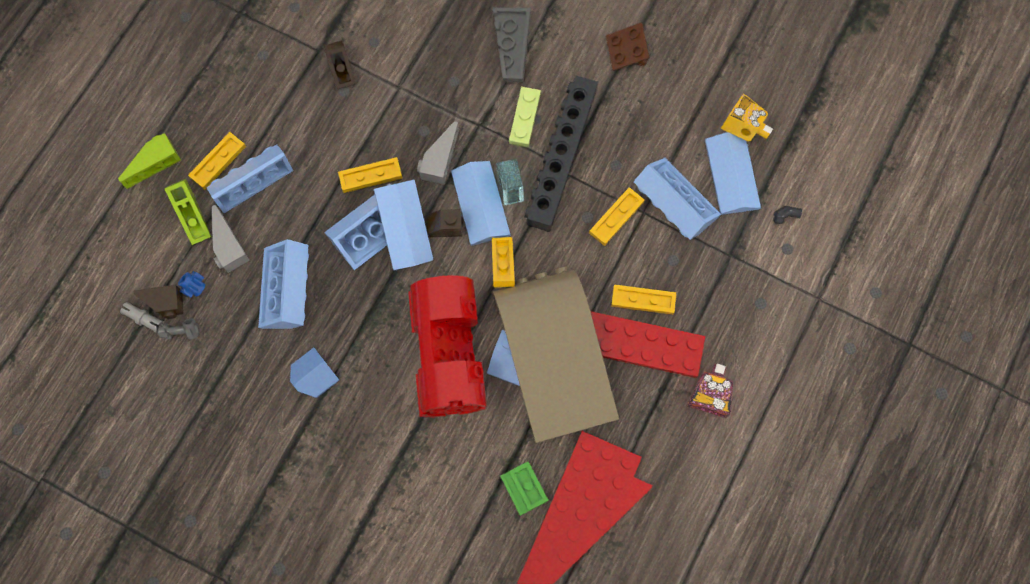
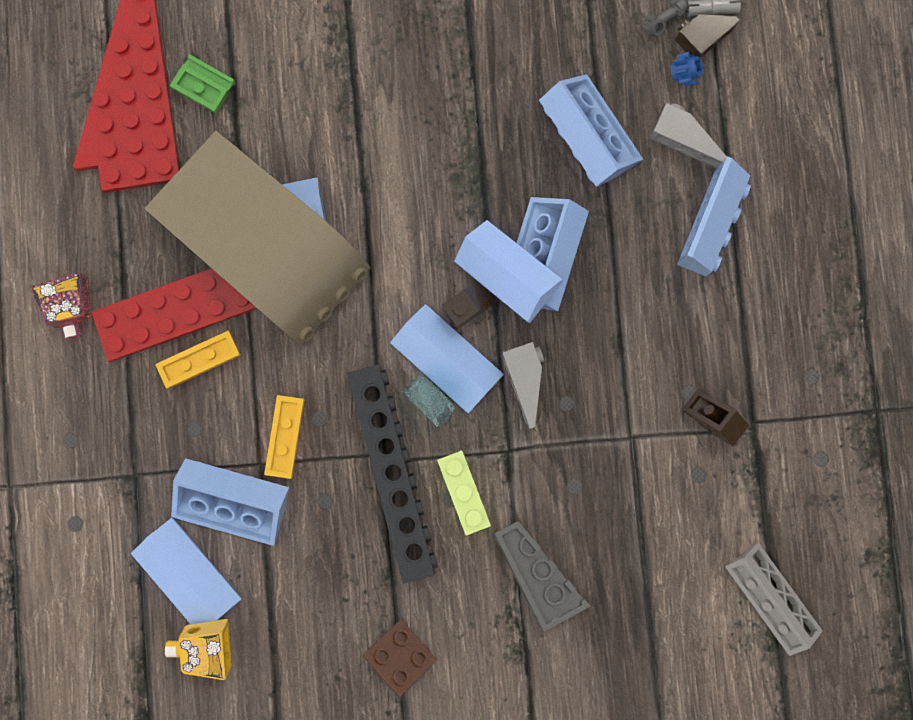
camera: 145 degrees right, 10 degrees up
lime slope [118,133,181,189] -> none
lime slope [165,179,211,245] -> none
yellow plate [188,132,246,190] -> none
medium blue slope [290,348,340,398] -> none
yellow plate [338,157,402,193] -> none
red cylinder [408,275,487,418] -> none
yellow plate [492,237,515,287] -> none
black arm [773,206,802,224] -> none

